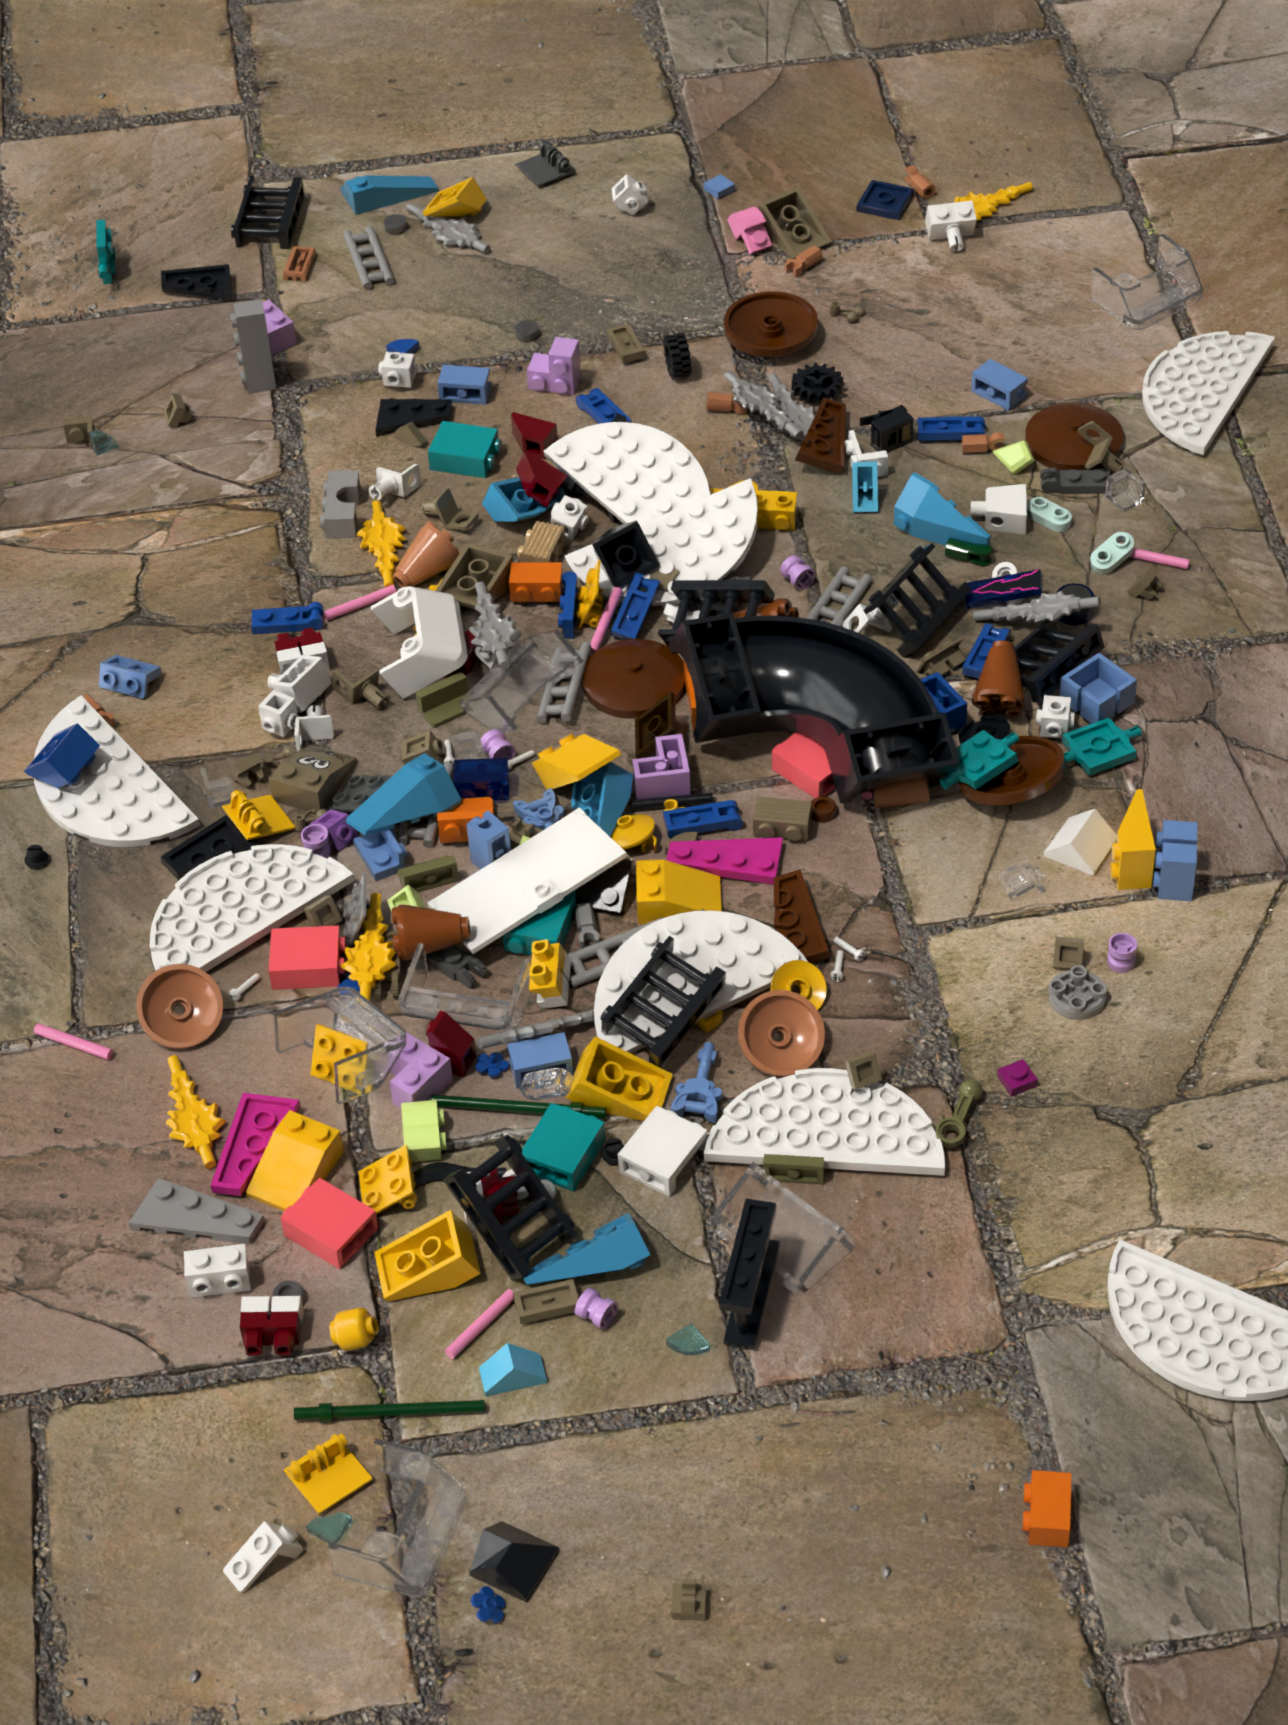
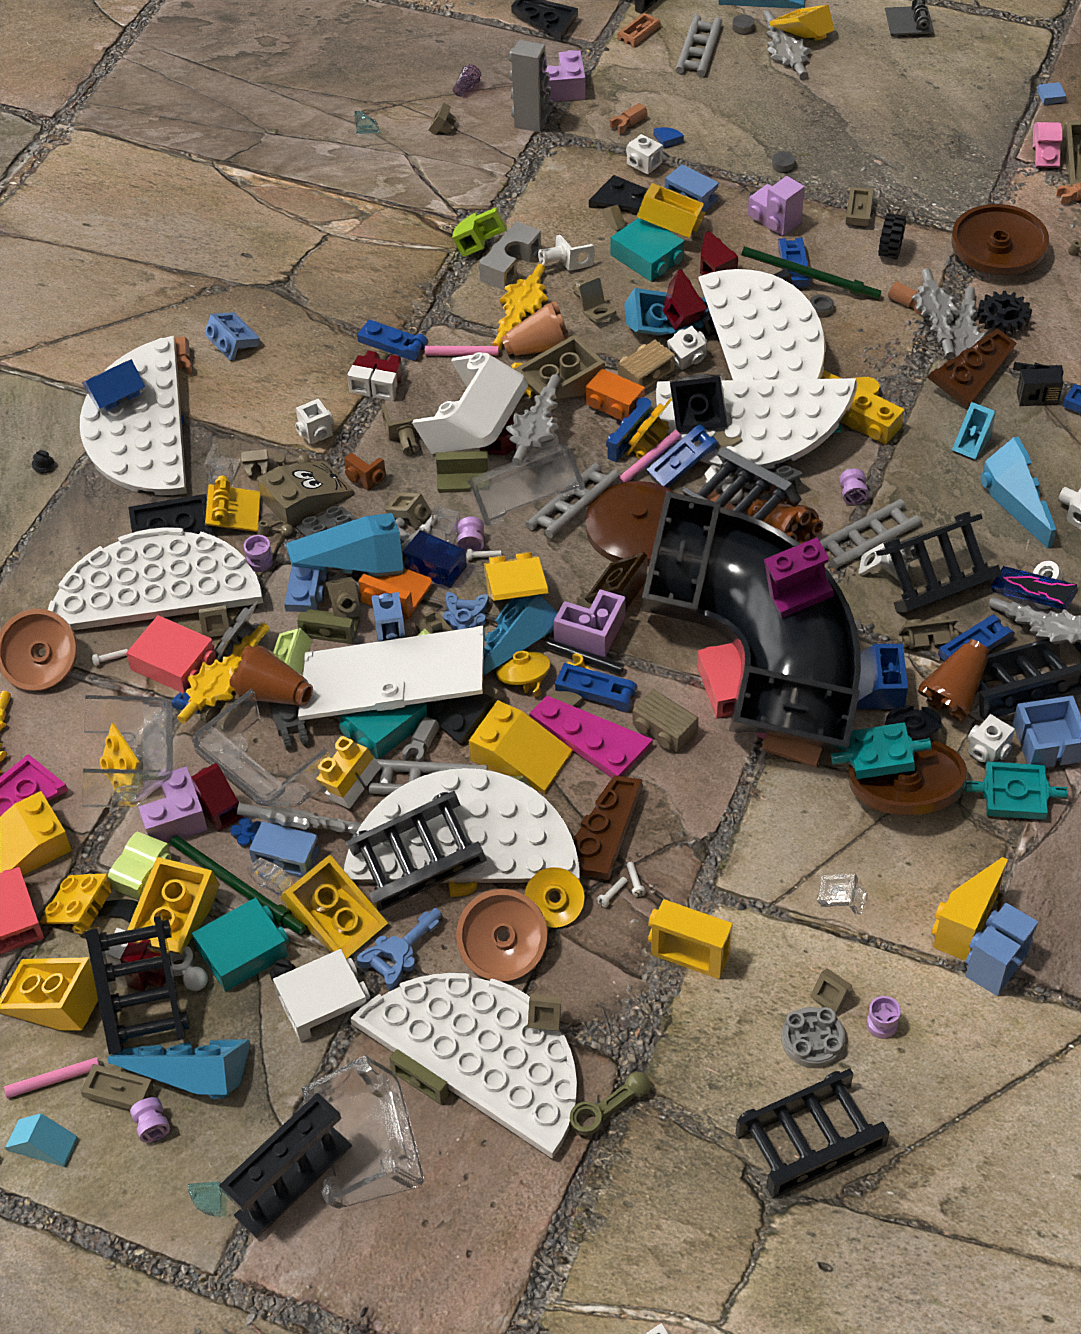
camera: 30 degrees right, 5 degrees up
dark tan bracket [63,416,100,449] -> none
white brick [268,655,332,713] -> none
white bracket [295,705,334,752] -> none
medium lavender bracket [310,809,358,850] -> none
white brick [612,174,648,216] -> none
reddish brown tile [812,797,836,823] -> none
white bracket [845,430,888,477] -> none
dark green bar [945,538,992,566] -> none
magenta plate [997,1059,1038,1097] -> none
white slope [1044,809,1117,876] -> none
none -> yellow slope [127,857,220,955]
none -> dark tan bracket [325,577,362,618]
none -> dark orange bracket [344,452,386,491]
none -> clear purple cone [452,64,482,97]
none -> lime brick [452,207,507,257]
none -> nougat bar [610,103,648,134]
none -> yellow window [637,183,706,238]
none -> yellow window [648,899,733,980]
none -> black fence [735,1068,890,1199]
none -> dark green bar [741,246,882,300]
none -> magenta panel [764,537,834,618]

